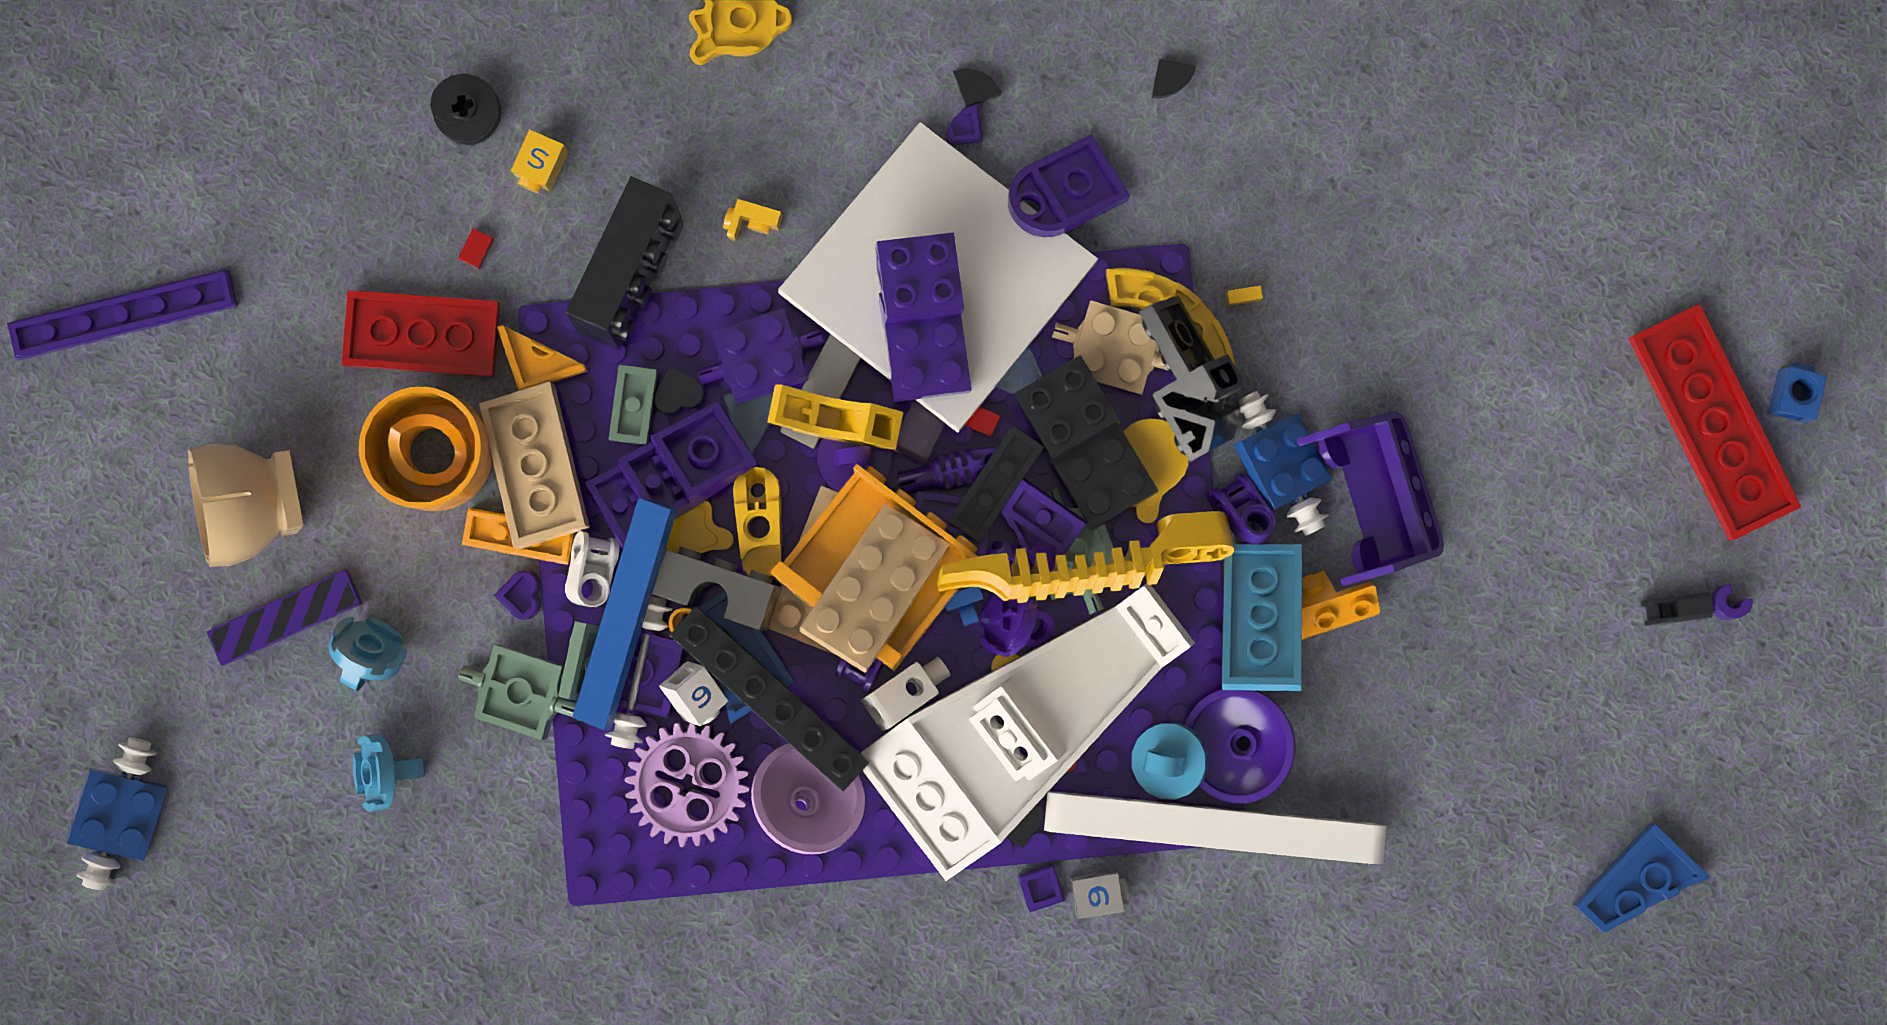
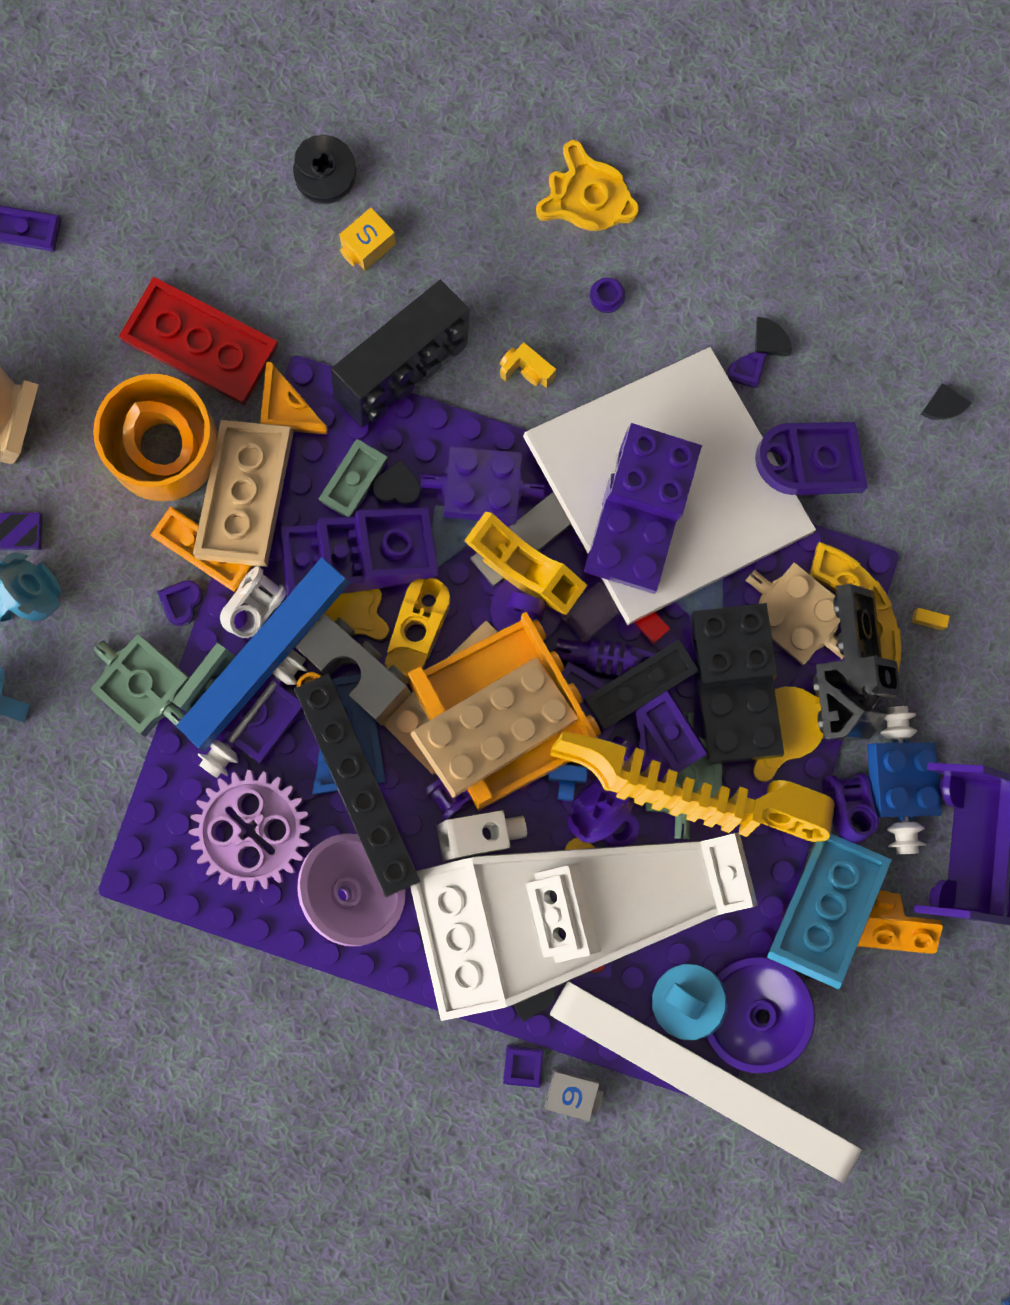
camera: 20 degrees right, 5 degrees down
red piece [458,228,494,270] -> none
white brick [659,661,728,726] -> none
none -> dark purple plate [590,278,625,313]

